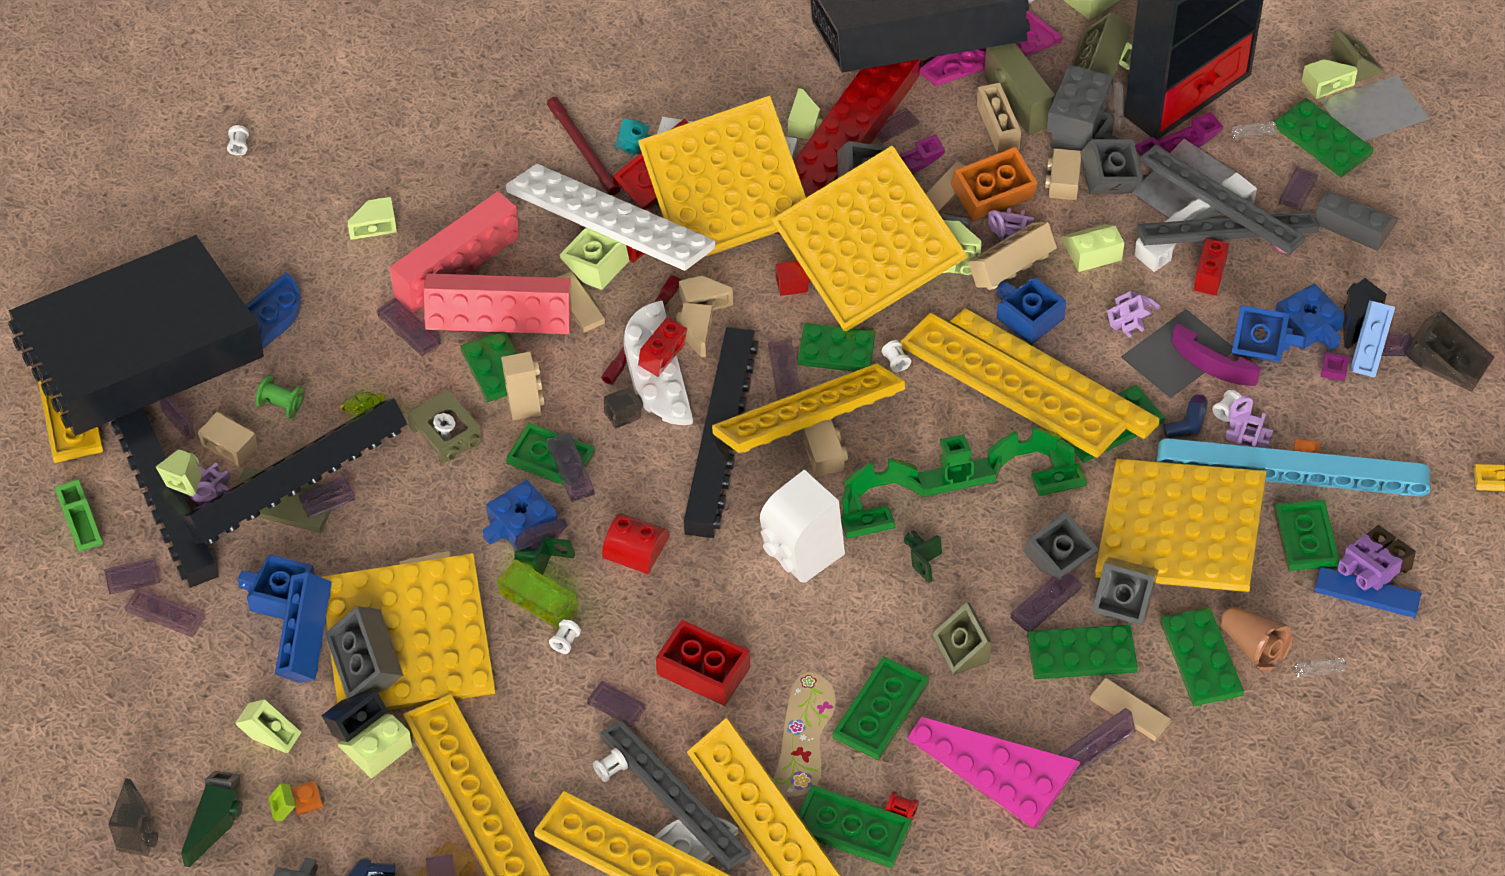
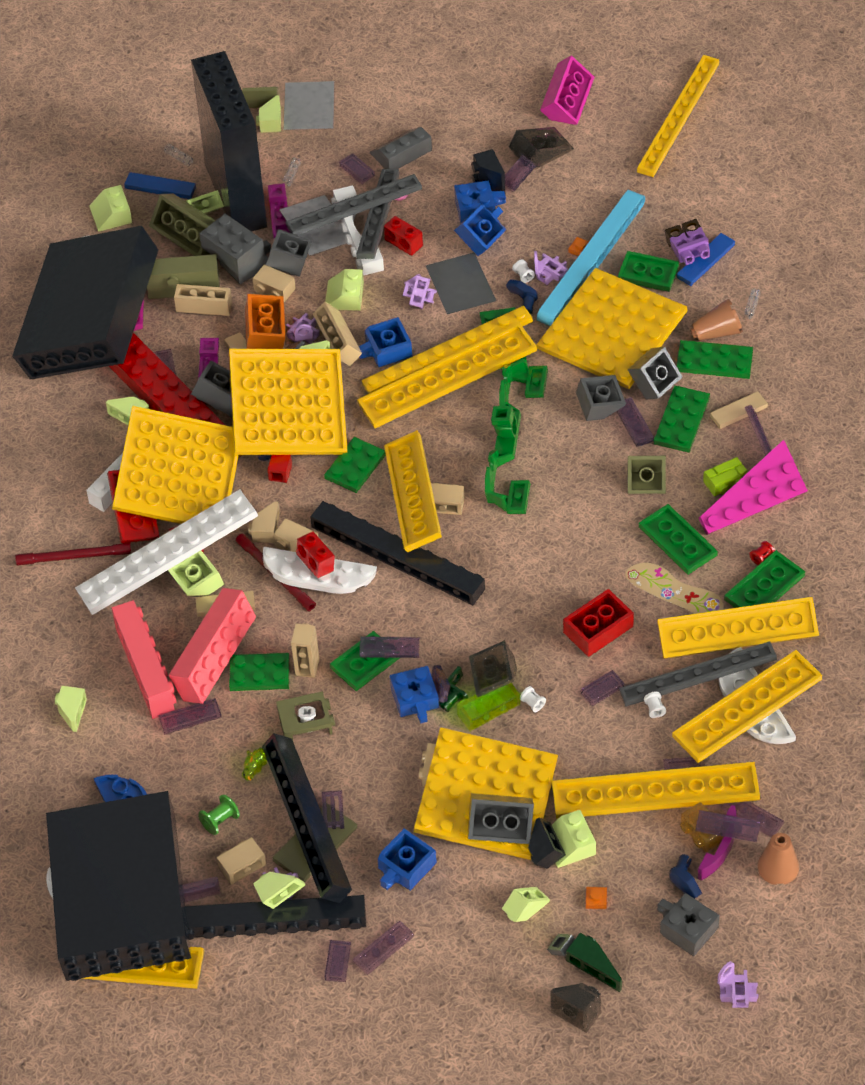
camera: 65 degrees left, 0 degrees up
bright green slope [54,479,103,553] -> none
lime plate [268,783,295,821] -> none
blue brick [275,572,332,683] -> none
red brick [602,513,670,574] -> none
clear smoke brick [604,386,643,429] -> none
teal brick [614,118,652,155] -> none
white brick [760,470,845,583] -> none
tile [768,341,801,401] -> none
white bush [882,340,911,372] -> none
dark green bracket [904,530,942,583] -> none
magenta slope [1171,323,1262,386] -> none
green plate [1273,98,1373,177] -> none
magenta plate [1321,352,1349,381] -> none
light blue plate [1349,300,1395,377] -> none
none -> clear smoke slope [469,640,517,697]
none -> lime brick [703,457,748,496]

